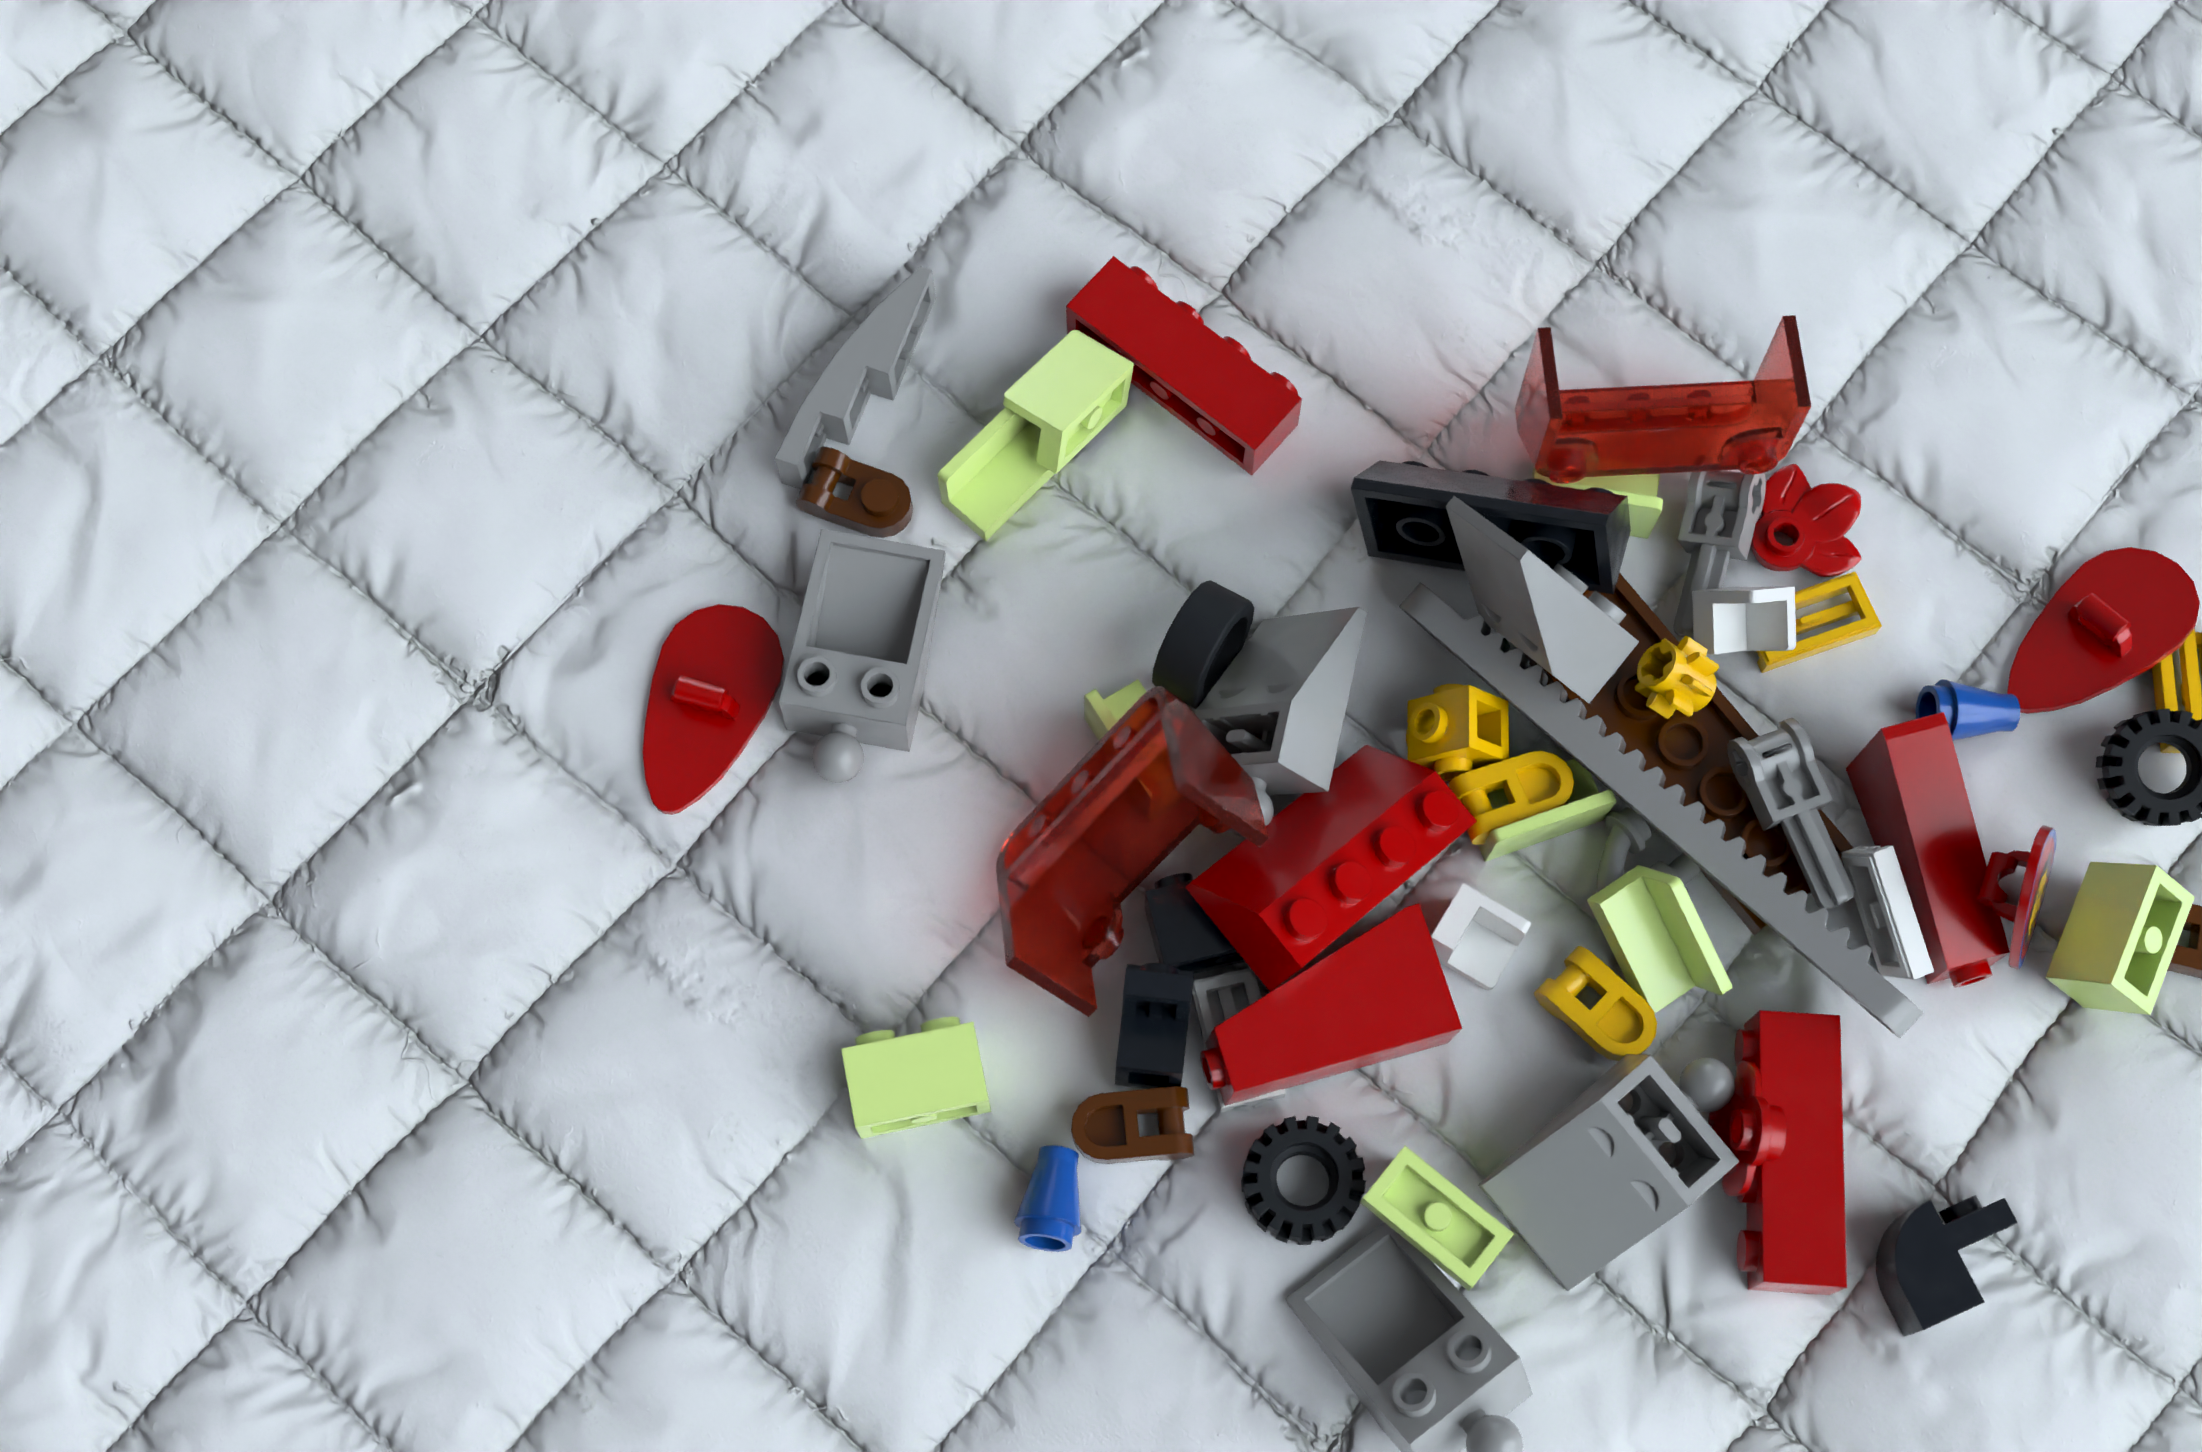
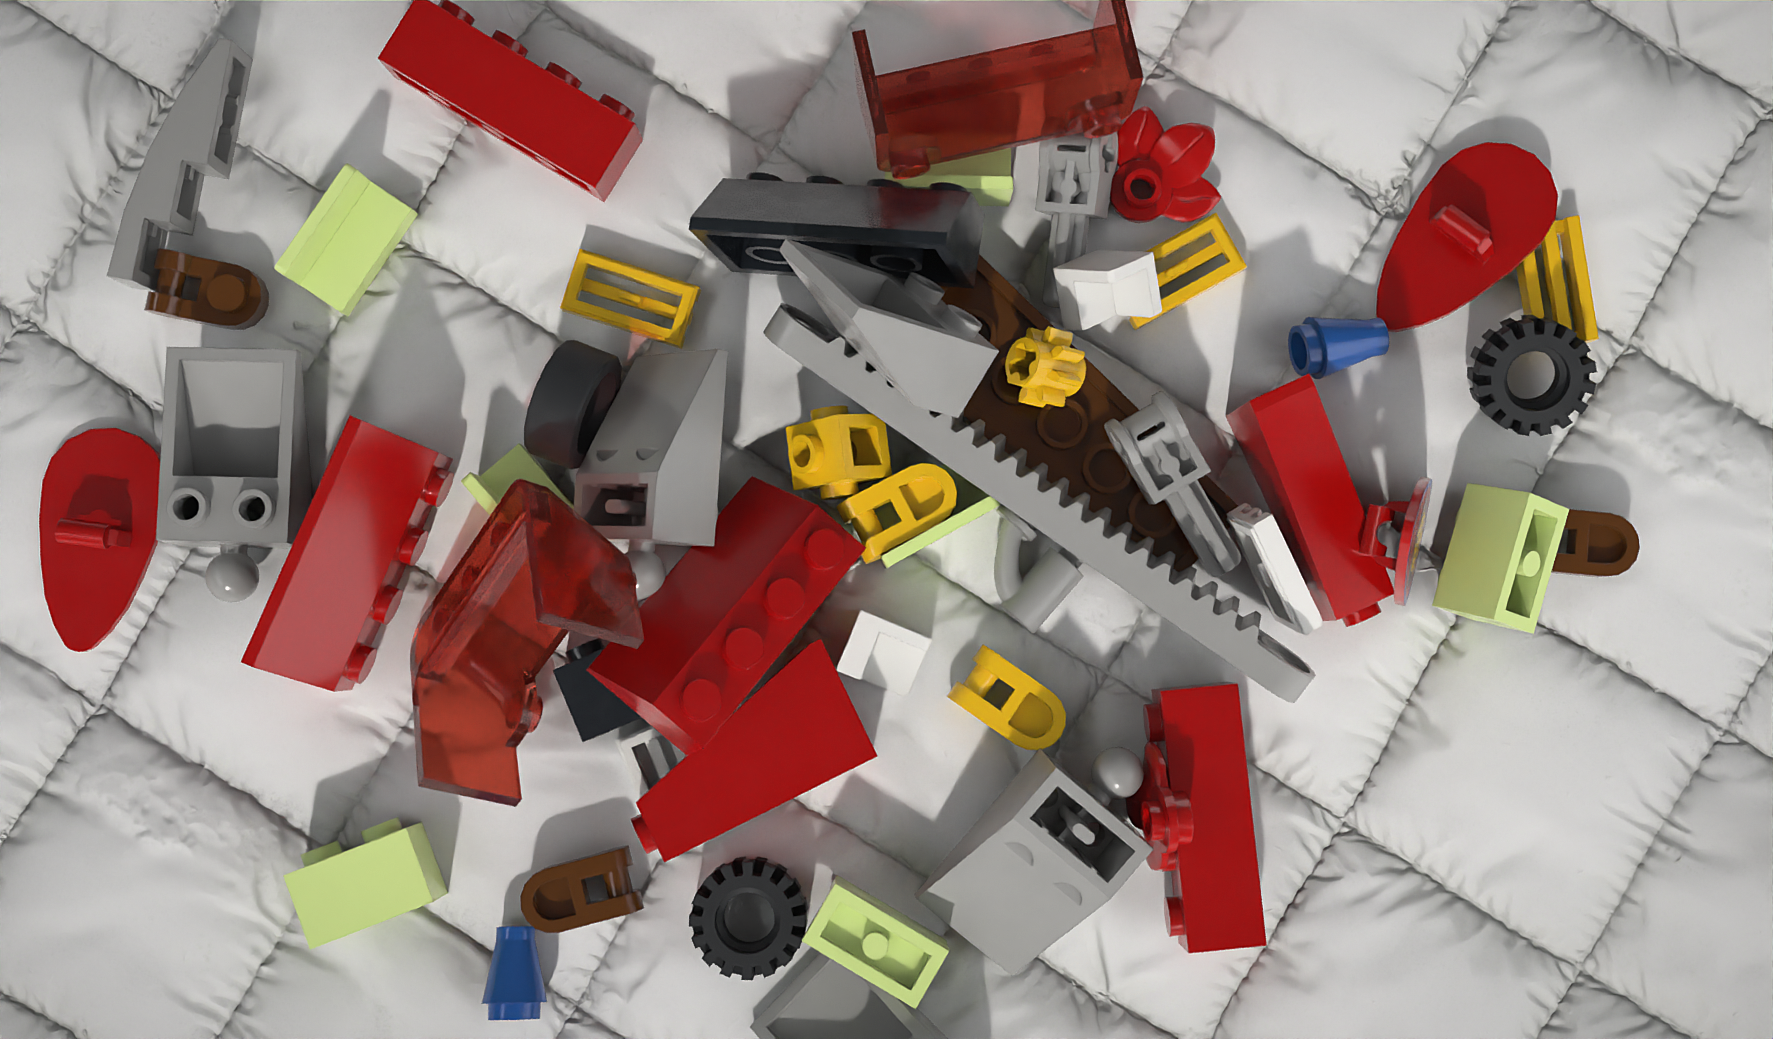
camera: 10 degrees left, 15 degrees up
yellowish green panel [1003,330,1134,474] -> none
black brick [1115,963,1194,1089] -> none
yellowish green panel [1587,865,1732,1014] -> none
black brick [1876,1195,2018,1337] -> none
none -> red slope [241,415,454,692]
none -> yellow tile [560,249,701,349]

